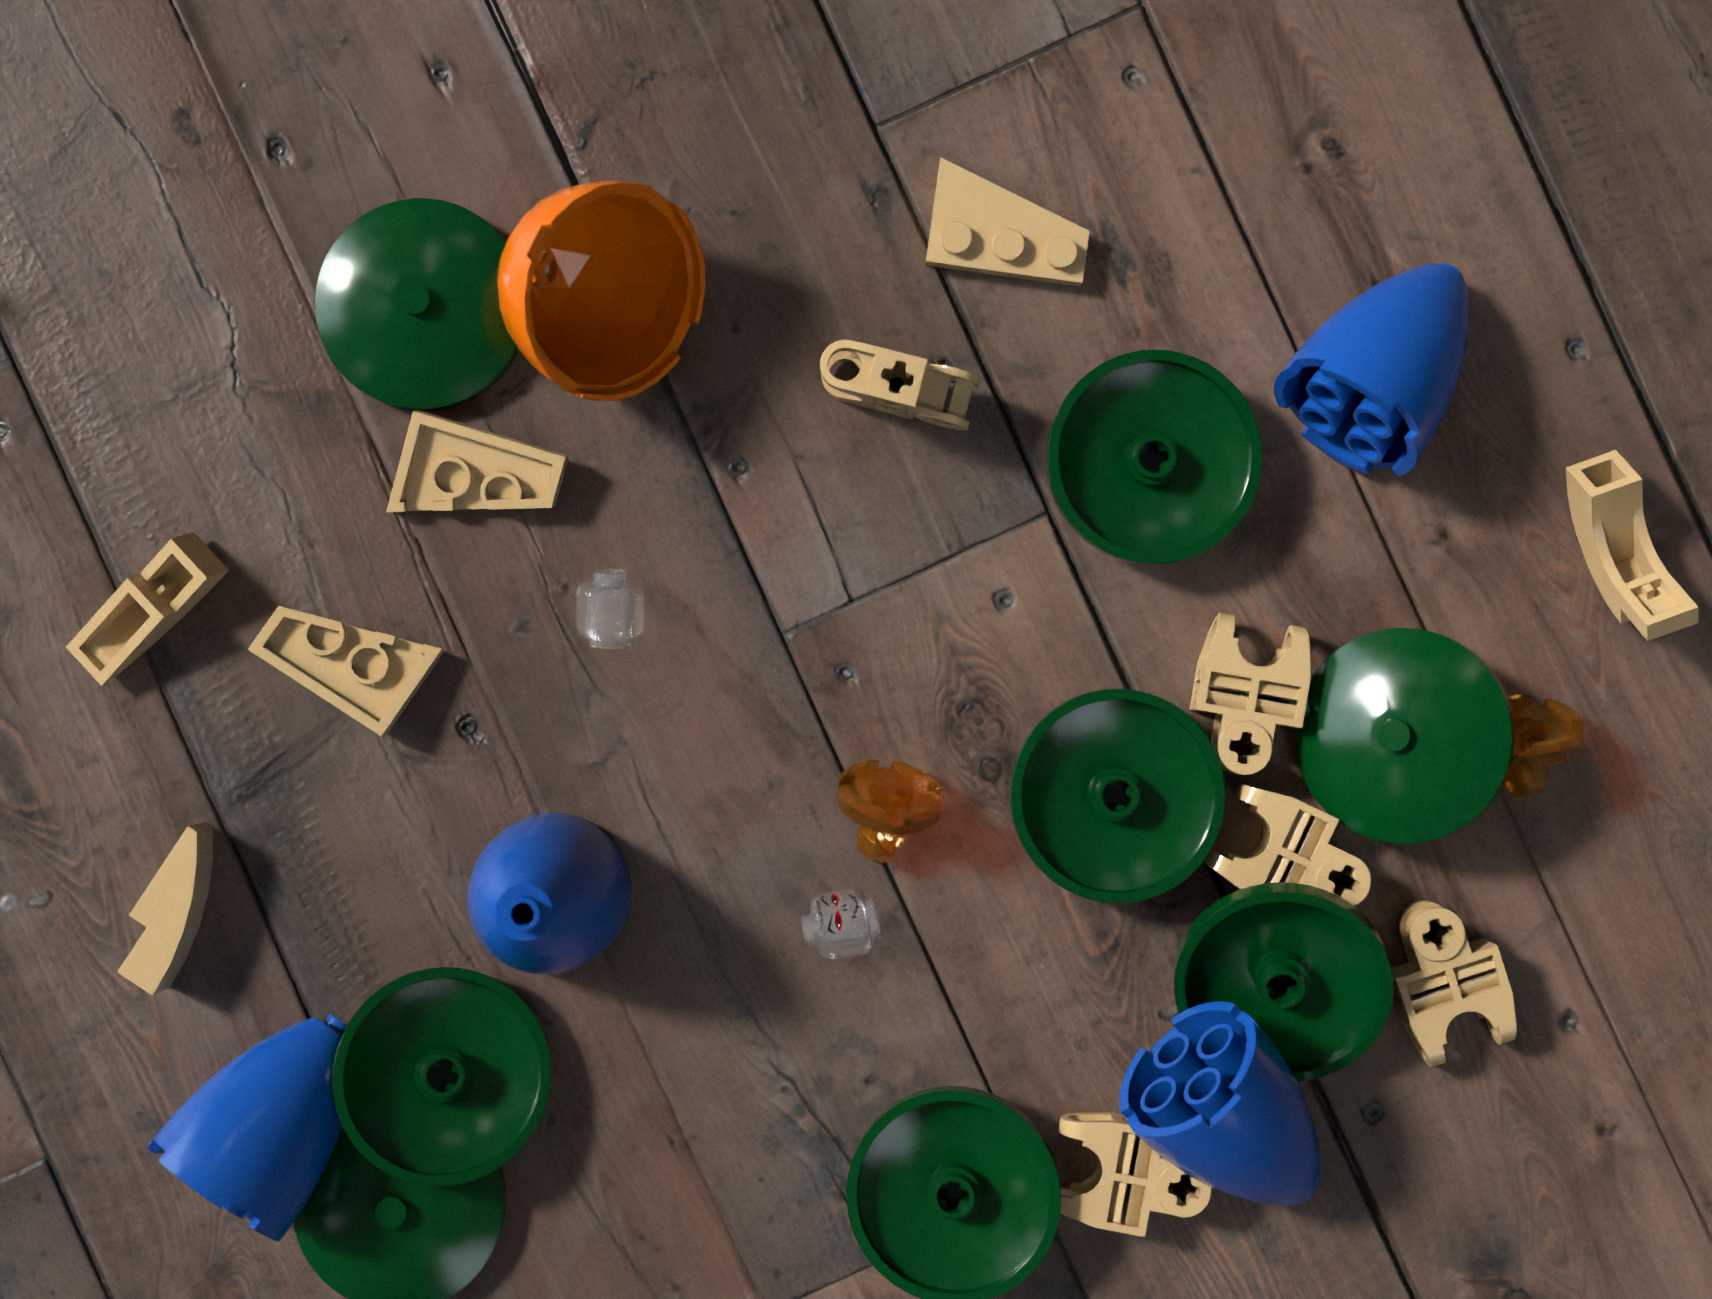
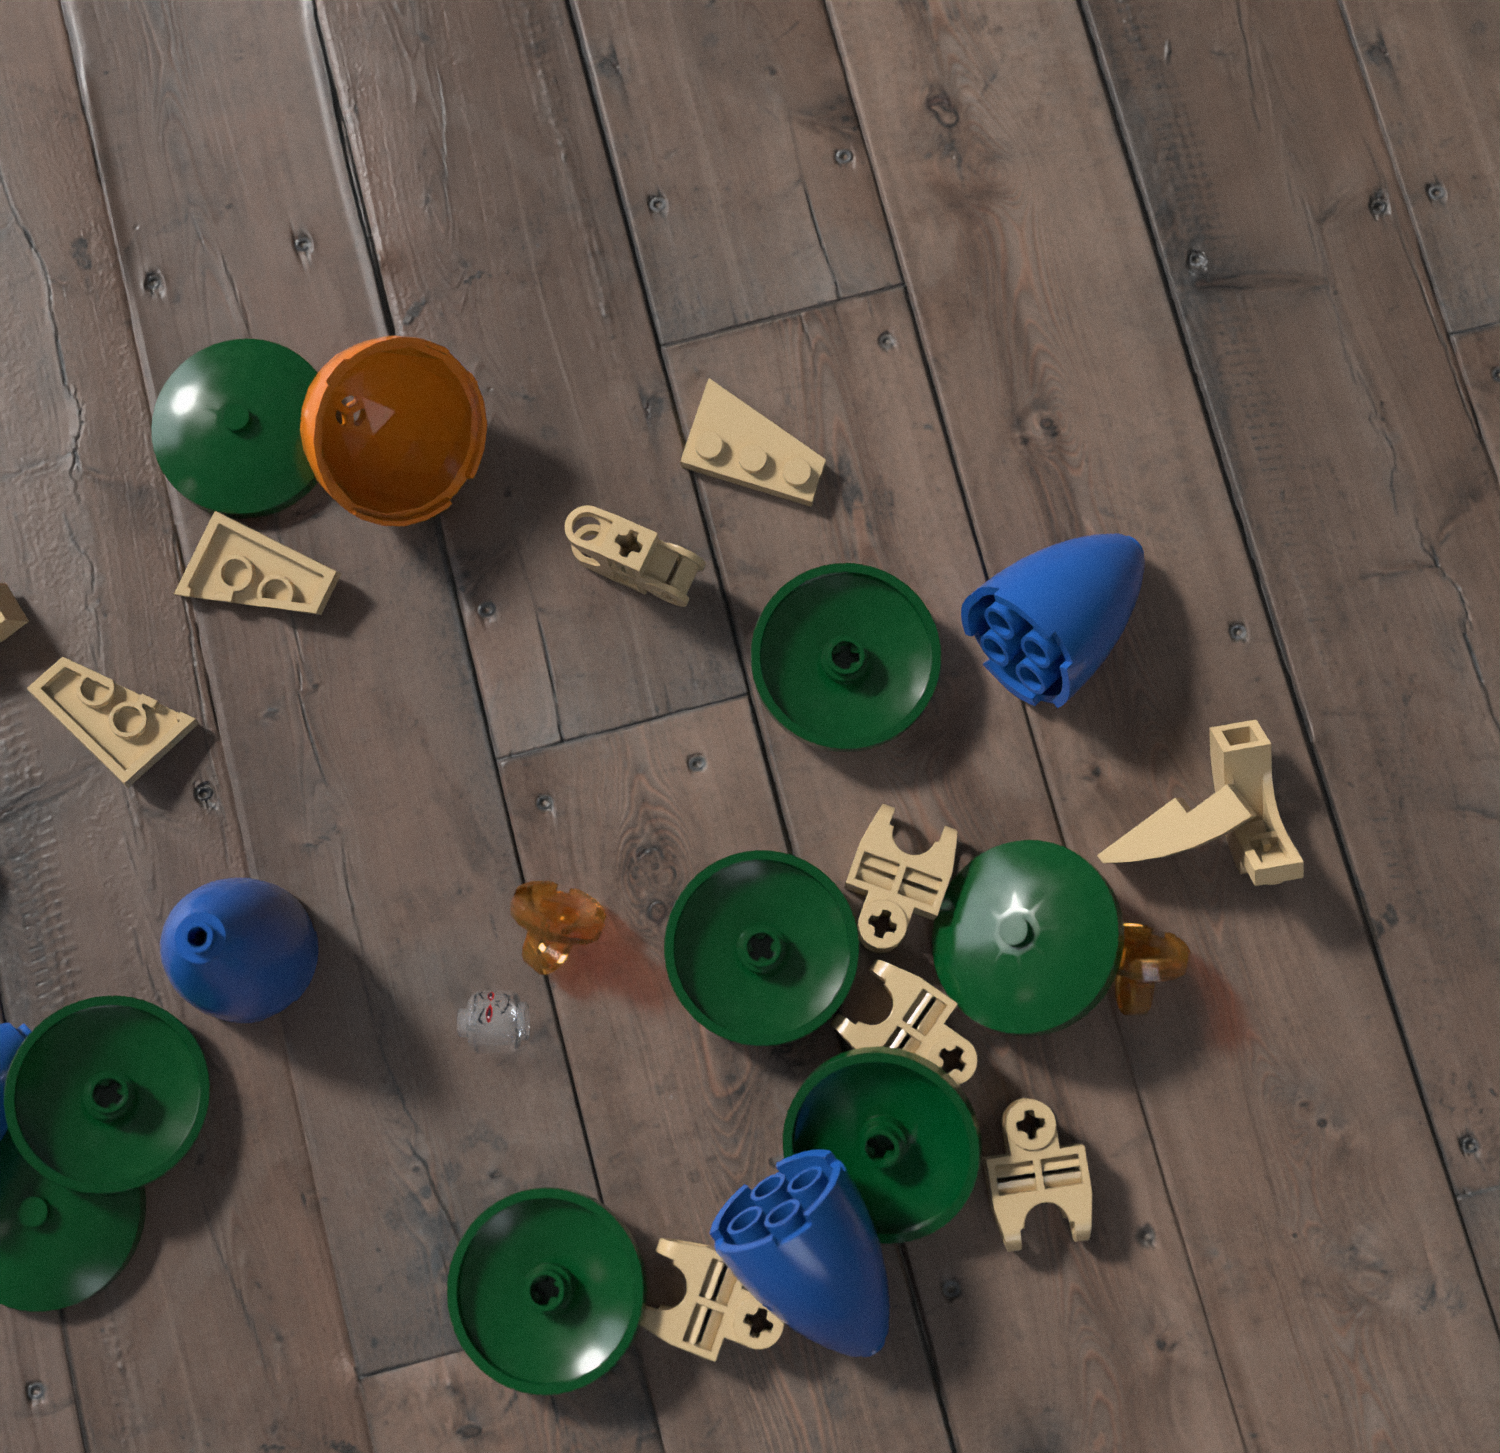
camera: 15 degrees right, 10 degrees down
clear head [575,568,644,649] -> none
none -> tan slope [1097,784,1257,863]

